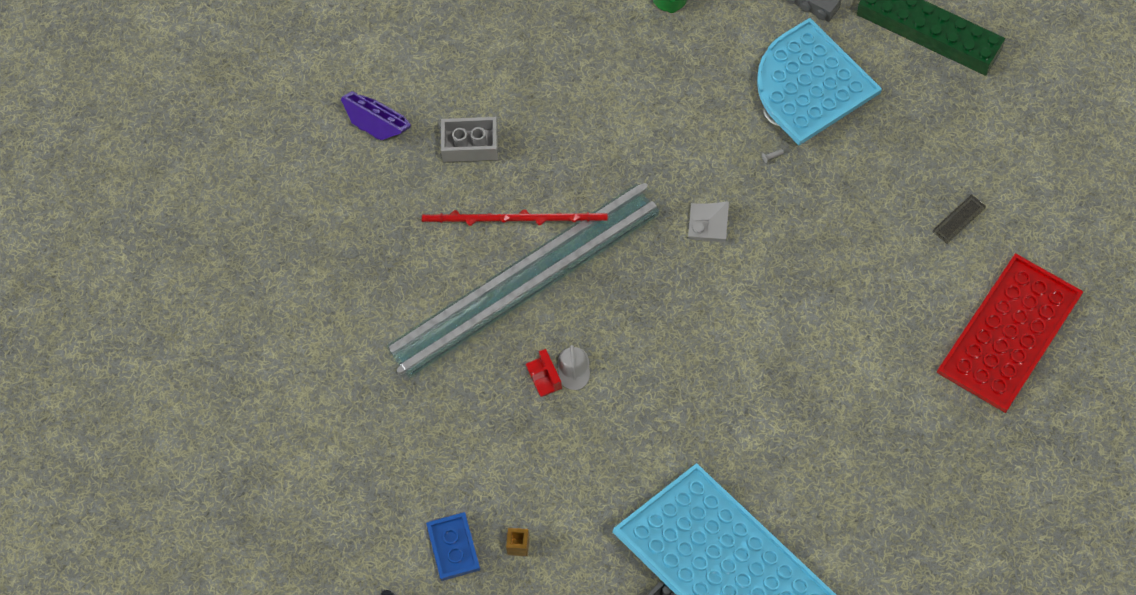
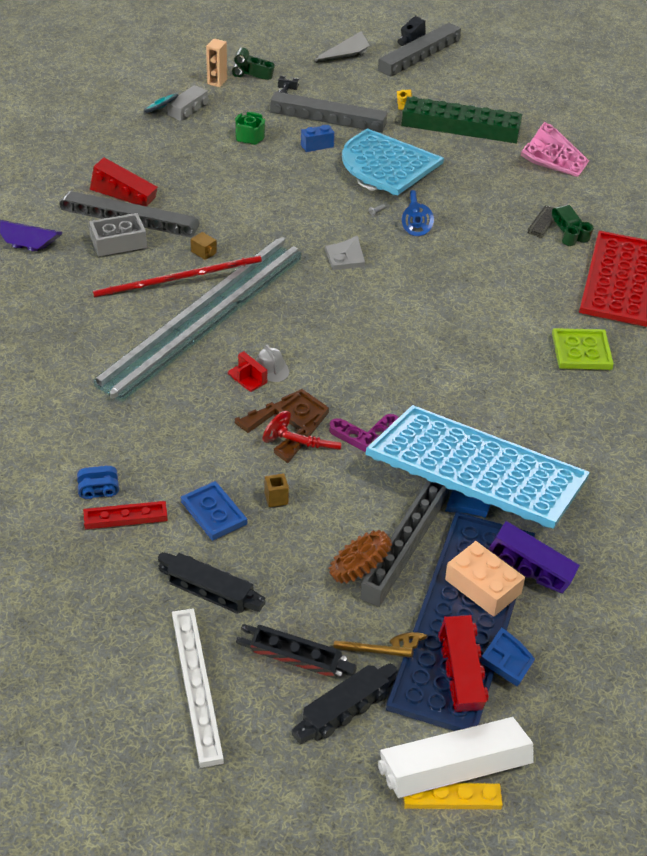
camera: 25 degrees left, 20 degrees down
none -> dark grey beam [59,191,200,237]
none -> blue brick [77,466,119,499]
none -> red plate [83,501,168,530]
none -> red wedge [90,157,158,207]
none -> pearl gold brick [191,232,217,260]
none -> reddish brown wing [235,389,329,463]
none -> red dish [262,411,341,450]
none -> blue brick [301,125,335,152]
none -> magenta beam [329,414,399,452]
none -> blue dish [402,190,434,236]
none -> bright pink wedge [521,122,589,177]
none -> dark green piece [552,204,594,246]
none -> lime plate [552,328,614,370]

